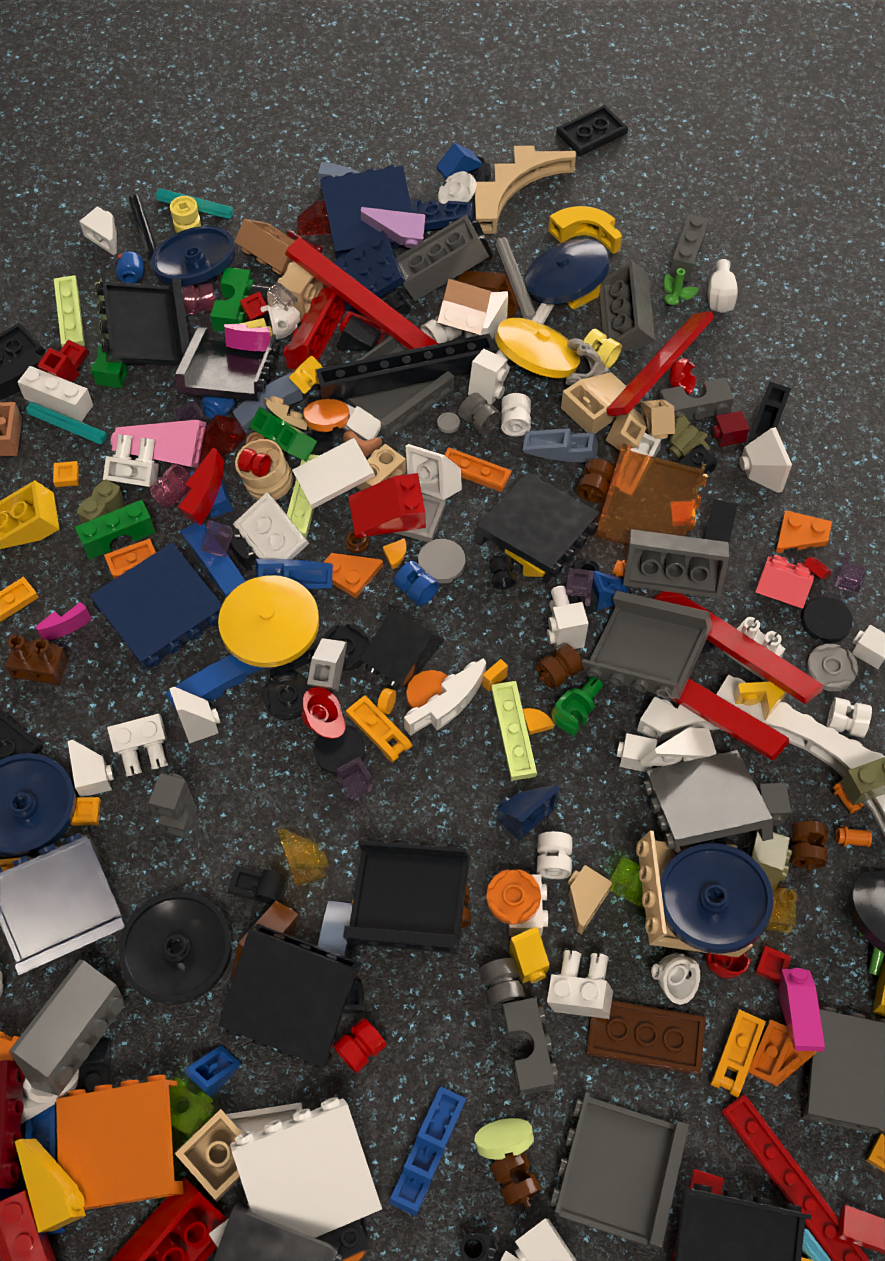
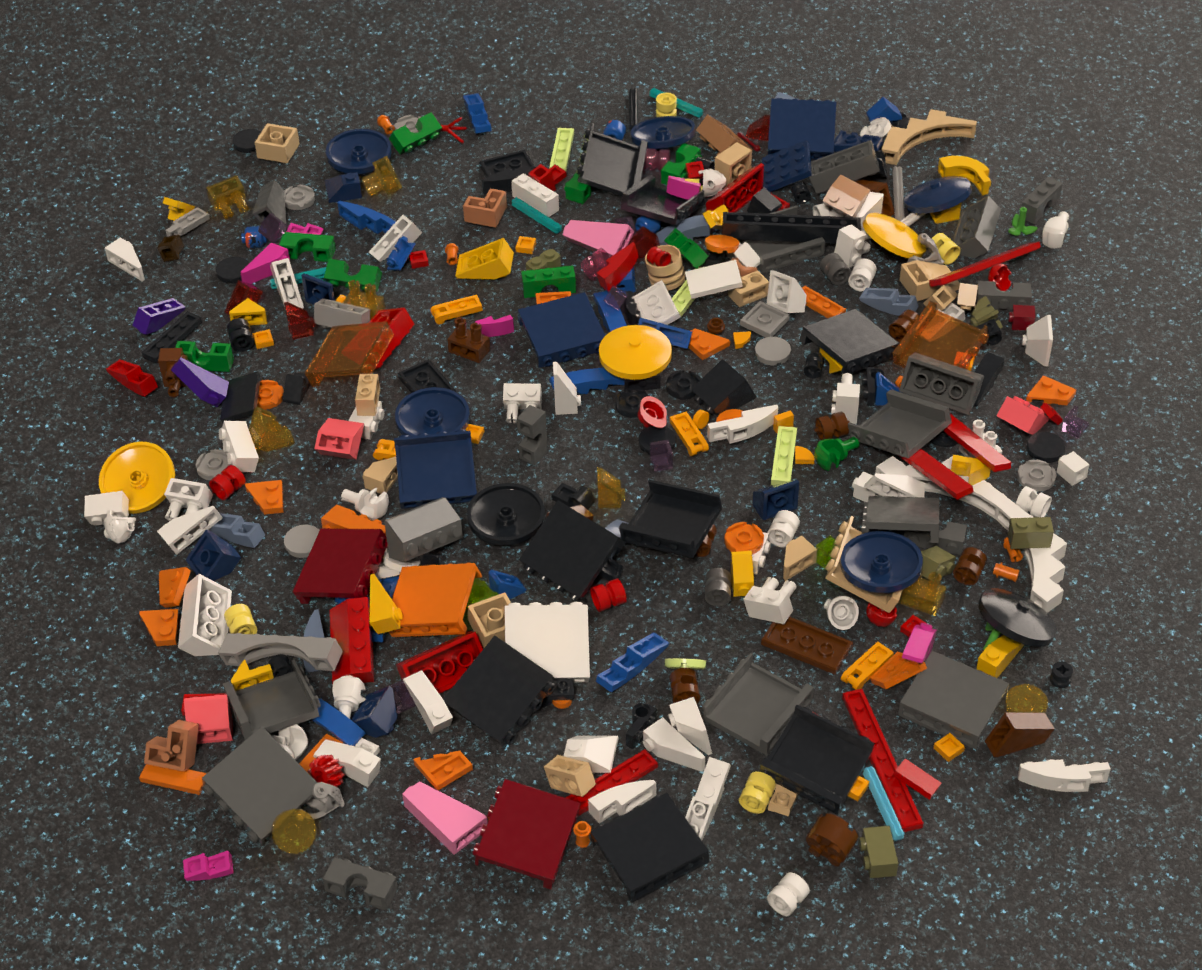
camera: 20 degrees right, 15 degrees down
white slope [68,740,114,797] -> none
white slope [80,206,117,255] -> none
white brick [103,434,159,487] -> none
tan slope [263,395,307,430] -> none
clear slope [267,282,298,311] -> none
red tile [285,237,439,350] -> none
light grey slope [307,638,347,692] -> none
red slope [348,473,426,538] -> none
lavender slope [360,207,425,249] -> none
blue wheel [393,561,439,606] -> none
light grey piece [437,412,460,433] -> none
dark grey arch [502,998,558,1096] -> none
black tile [556,105,628,157] -> none
clear purple panel [566,568,594,606] -> none
black slope [748,381,791,442] -> none

